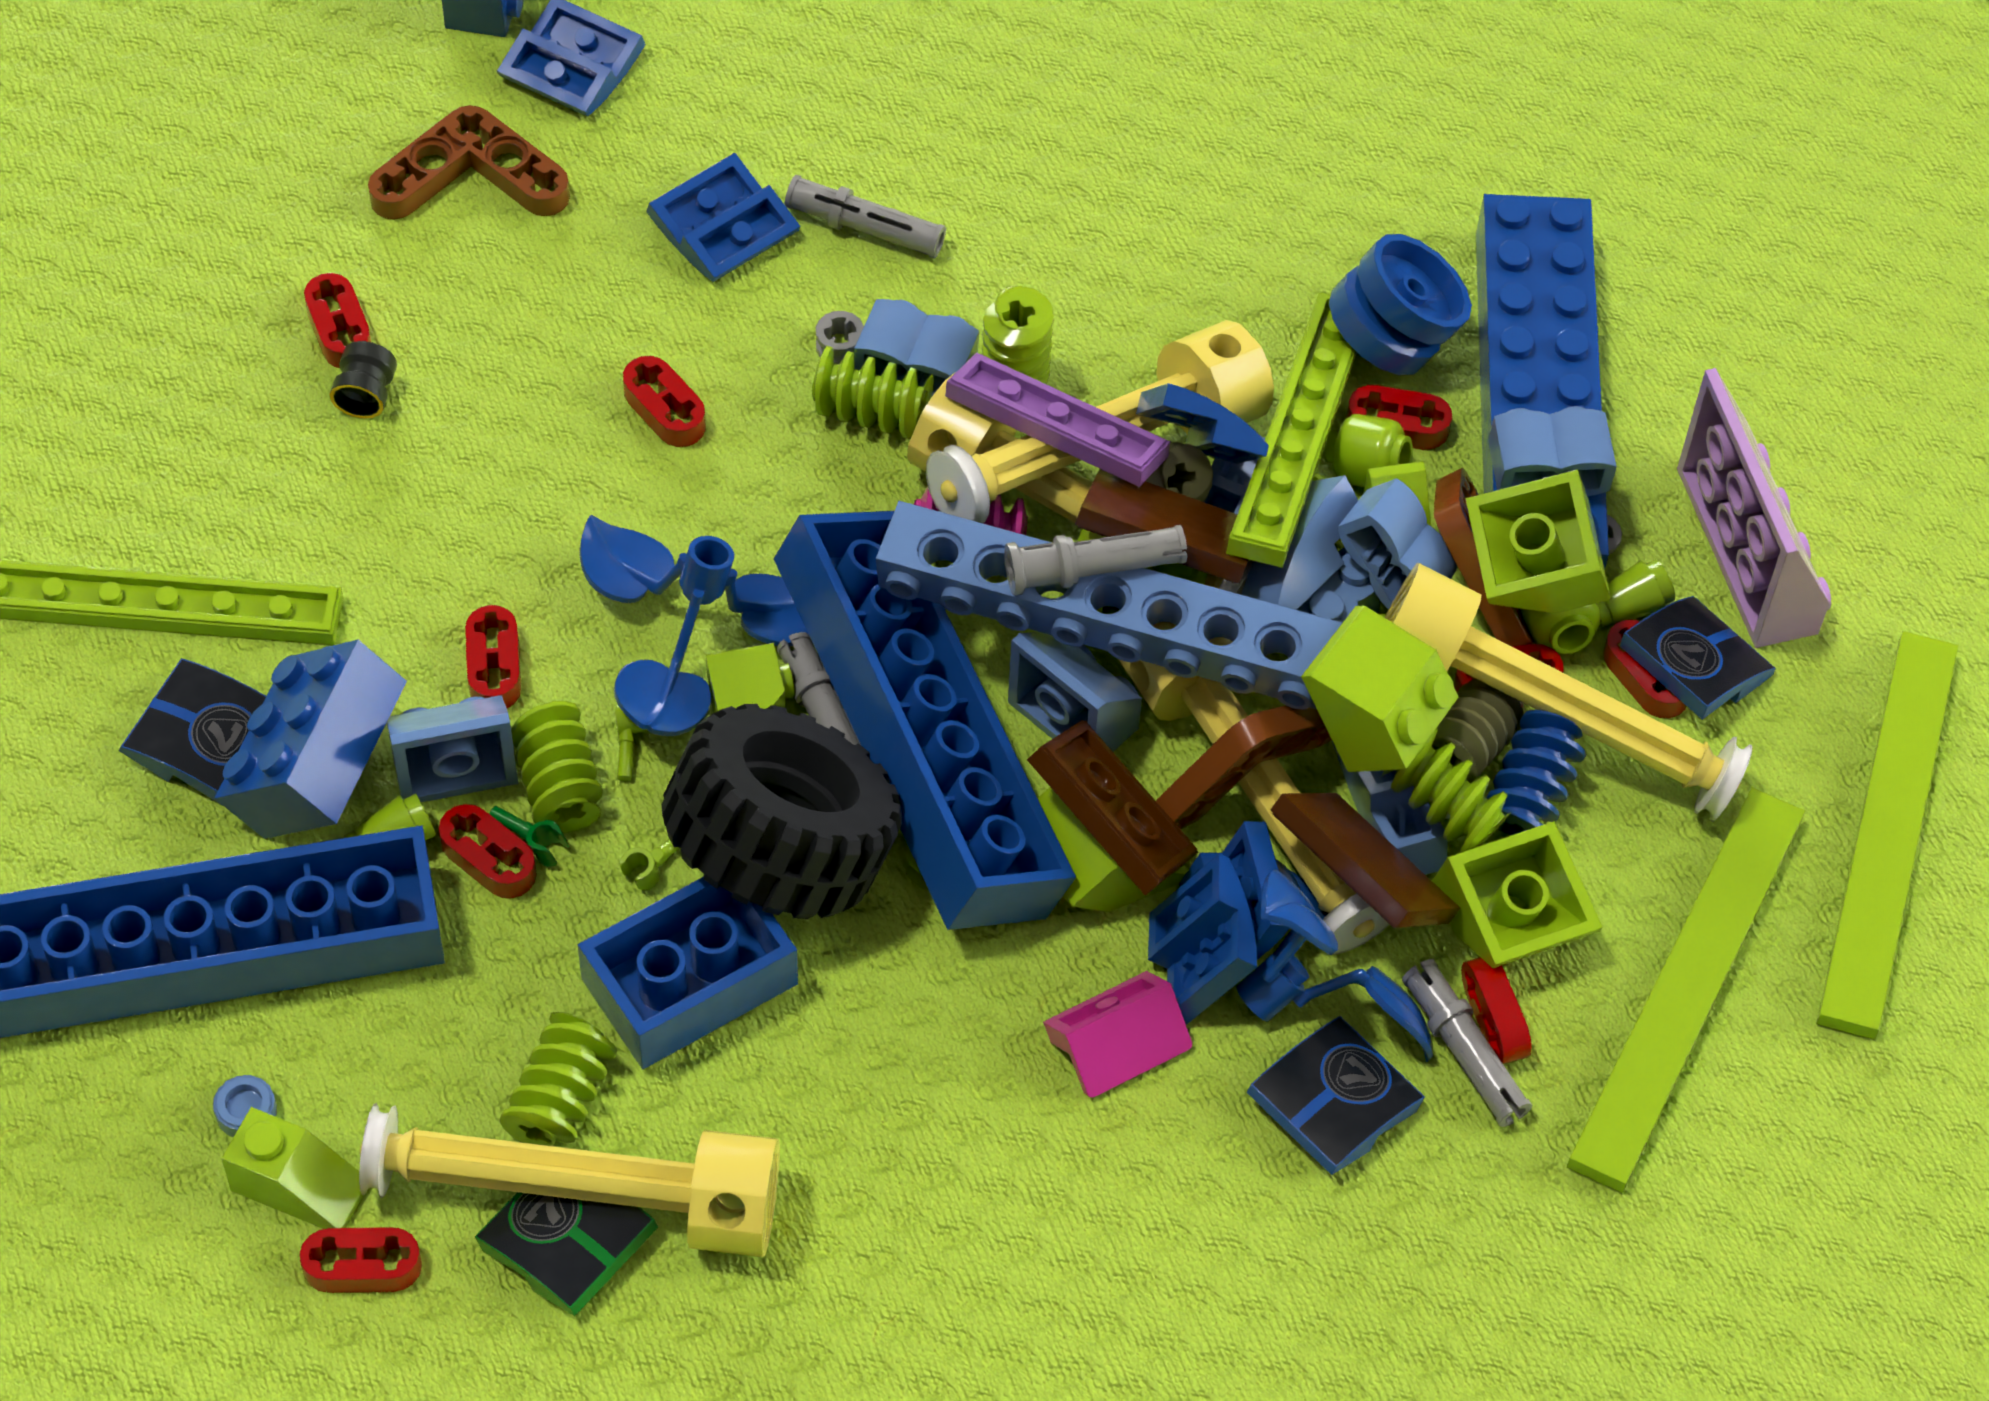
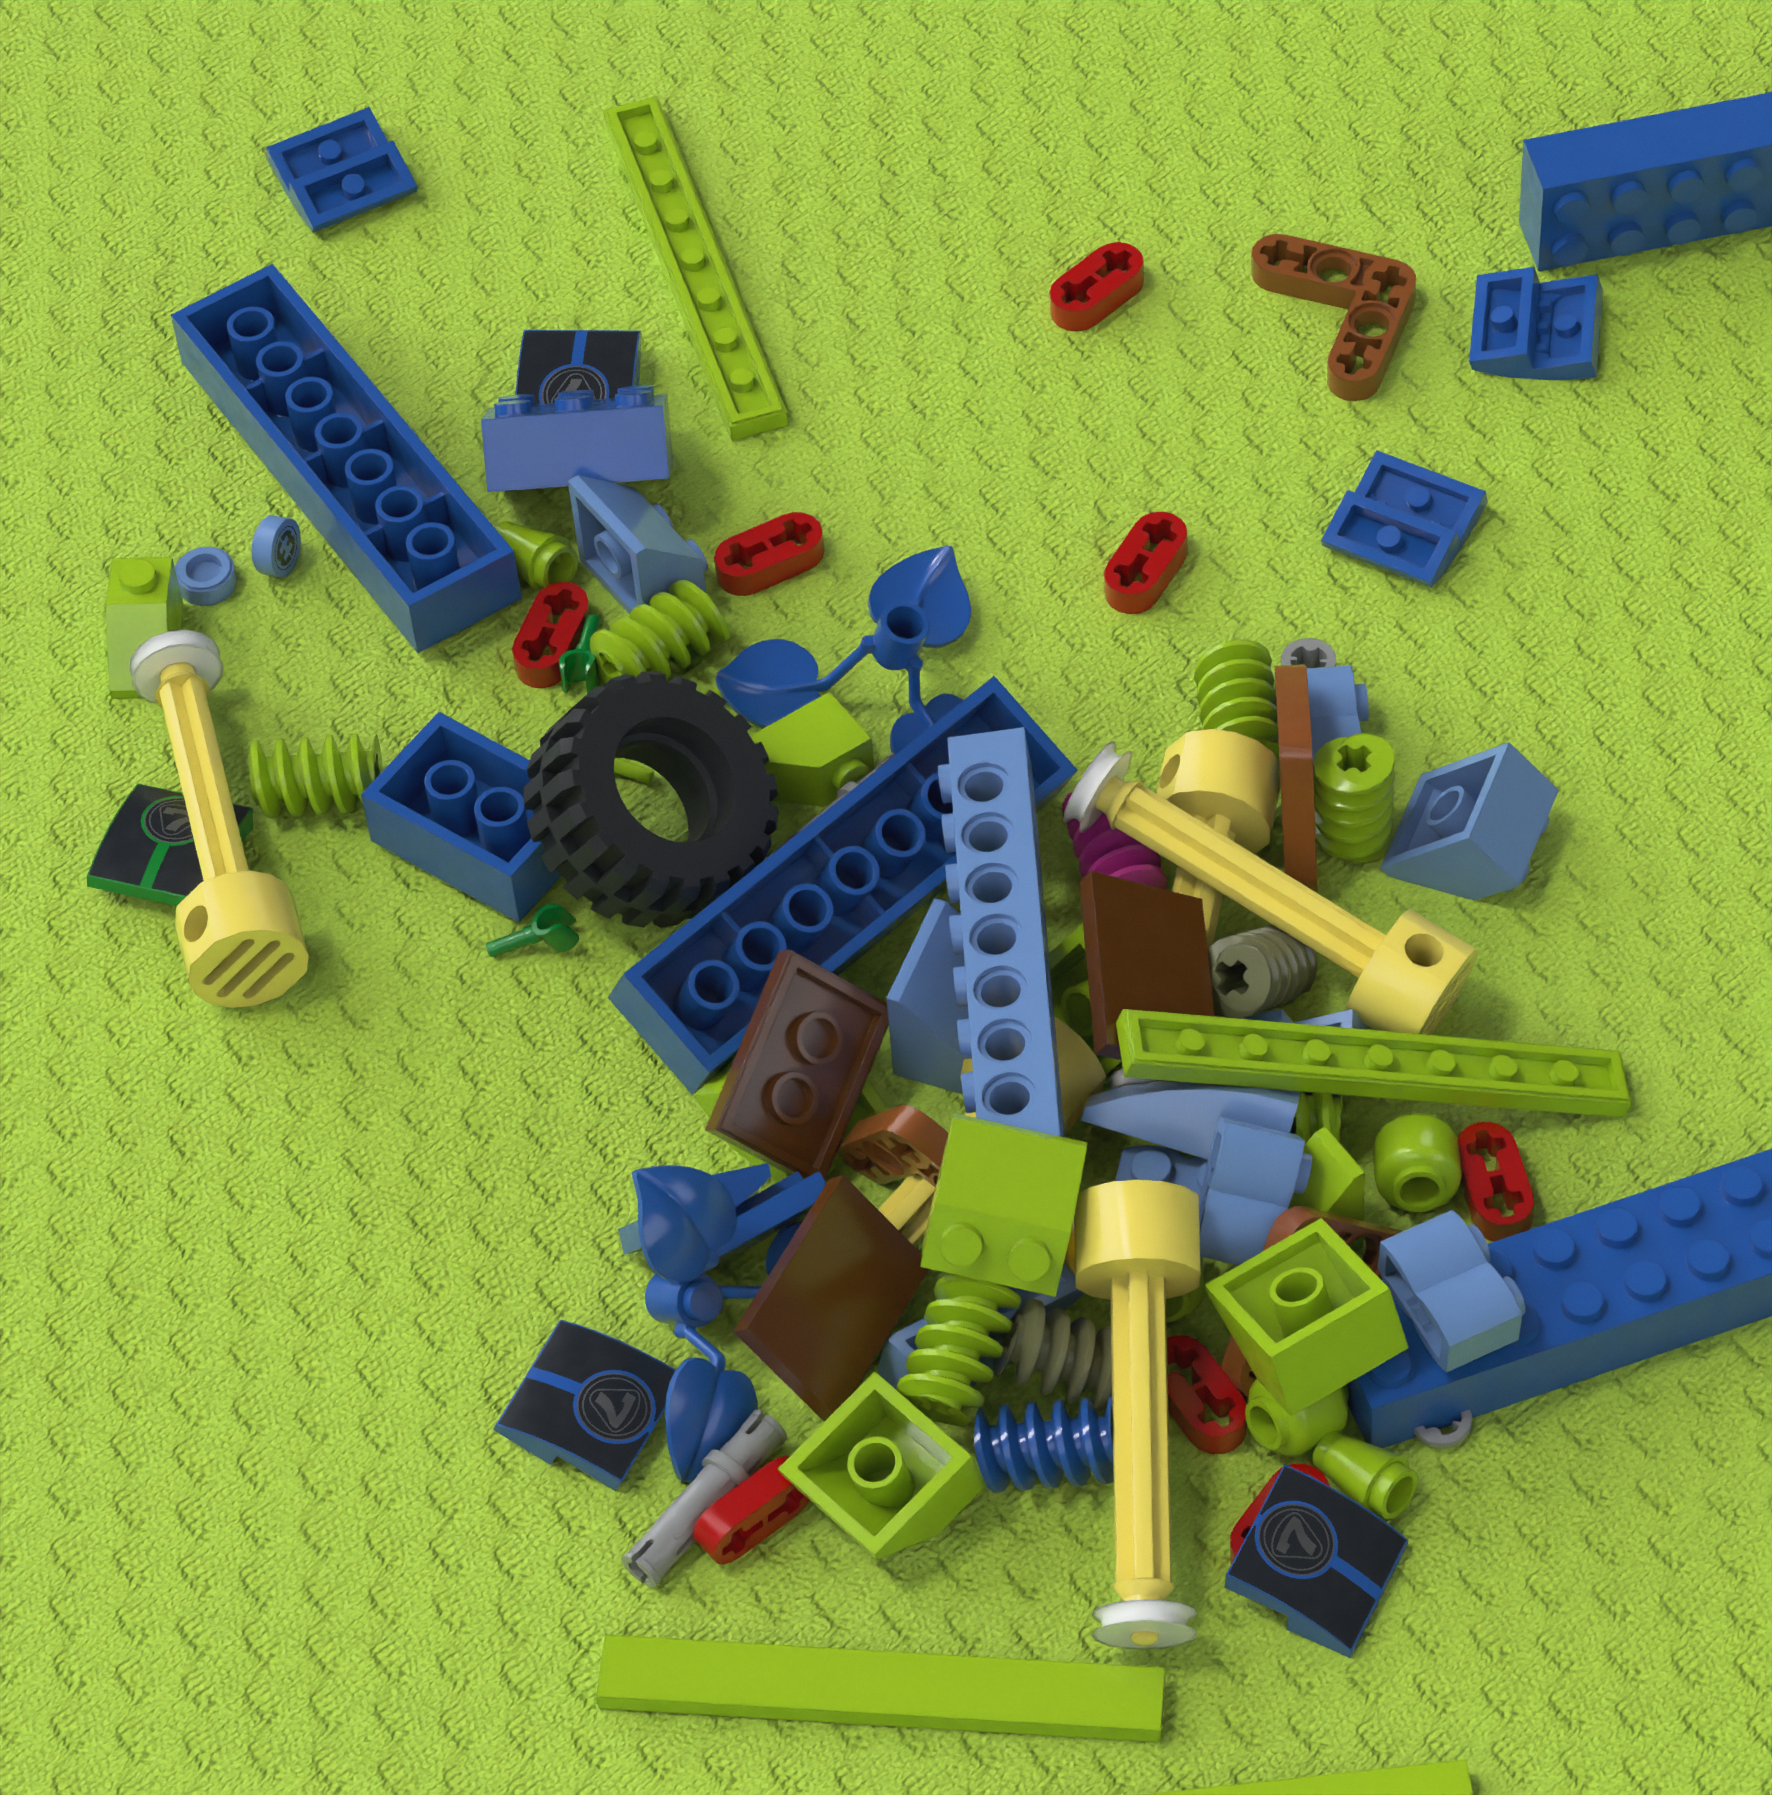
camera: 75 degrees right, 5 degrees down
red beam [299,1227,422,1293] -> none
pearl dark grey wheel [329,341,397,419] -> none
light grey pin [785,175,946,258] -> none
medium lavender tile [945,352,1170,487] -> none
light grey pin [1004,525,1187,596] -> none
dark pink panel [1043,971,1192,1097] -> none
blue slope [1136,383,1269,464] -> none
blue wheel [1329,234,1472,375] -> none
slope [1677,368,1831,648] -> none
none -> medium blue tile [251,515,301,577]
none -> green hand [486,903,579,958]
none -> dark orange beam [1275,664,1318,893]
none -> medium blue slope [1380,742,1559,901]

